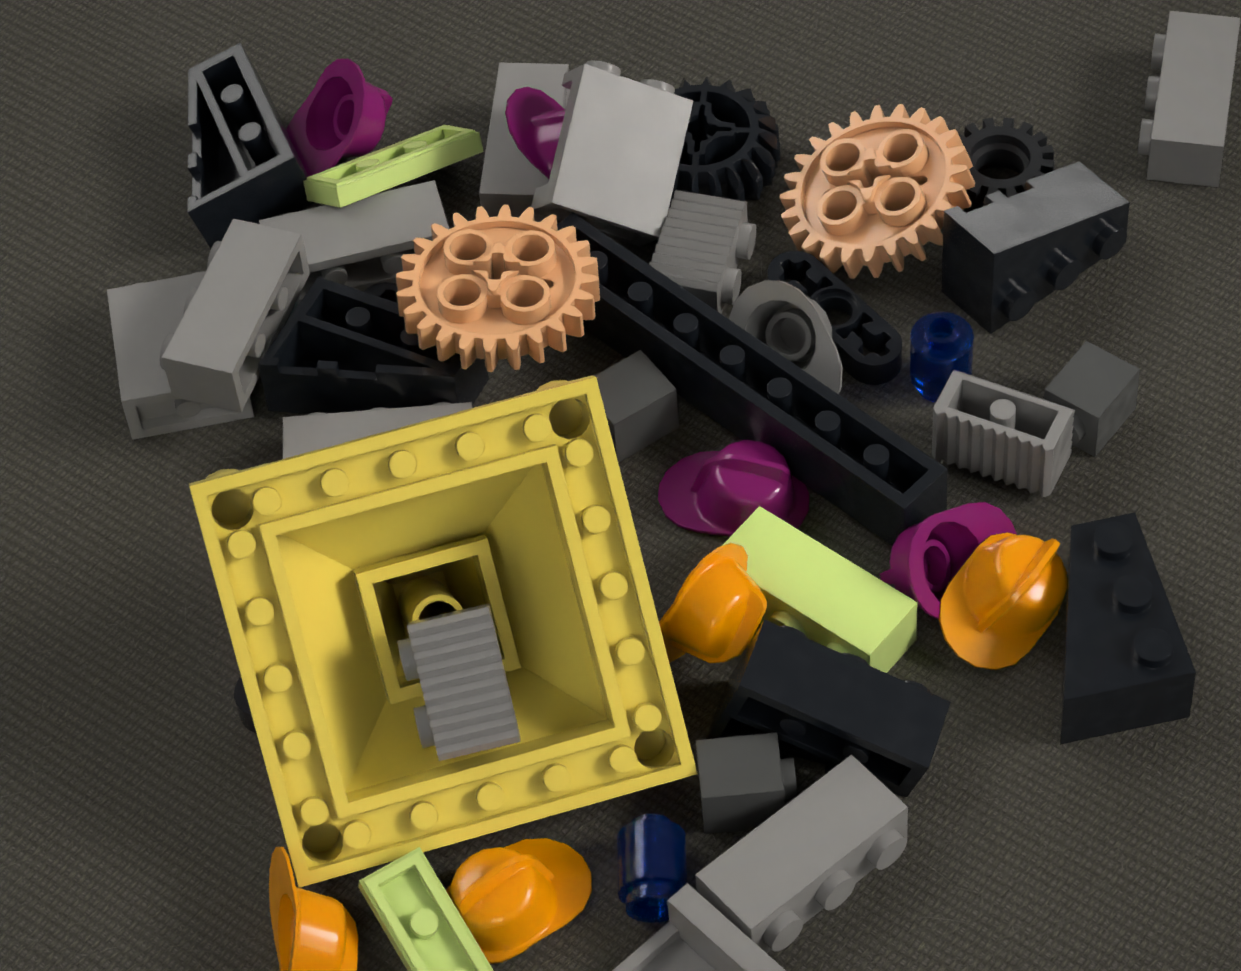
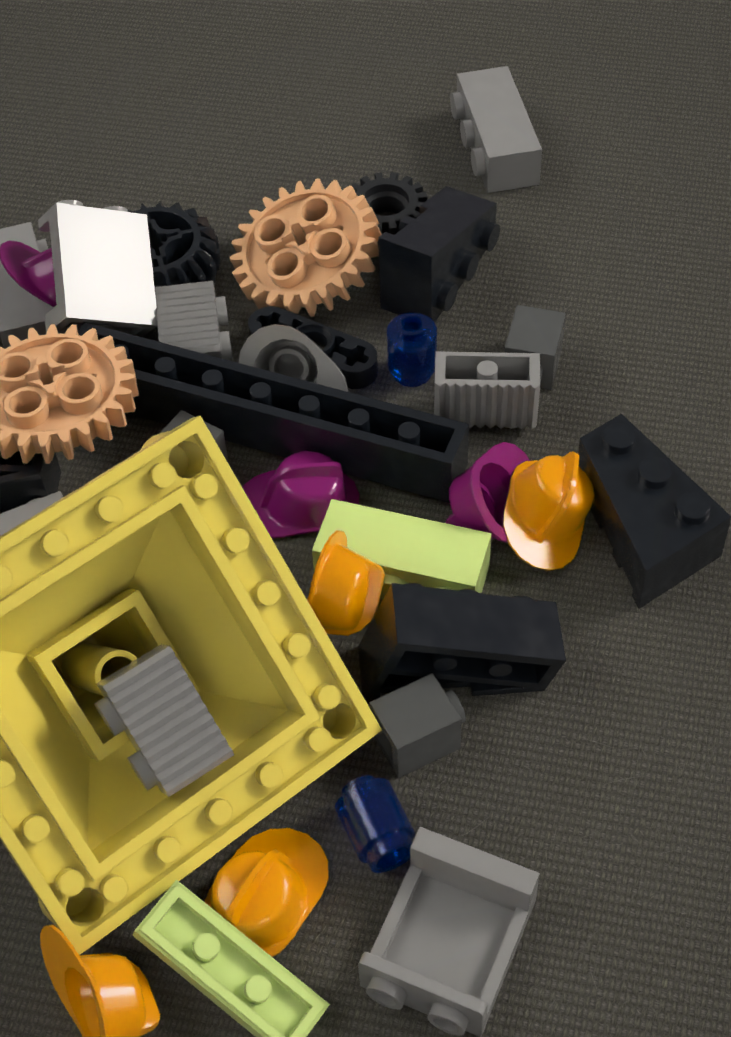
camera: 25 degrees left, 0 degrees up
light grey brick [695,754,908,953] -> none

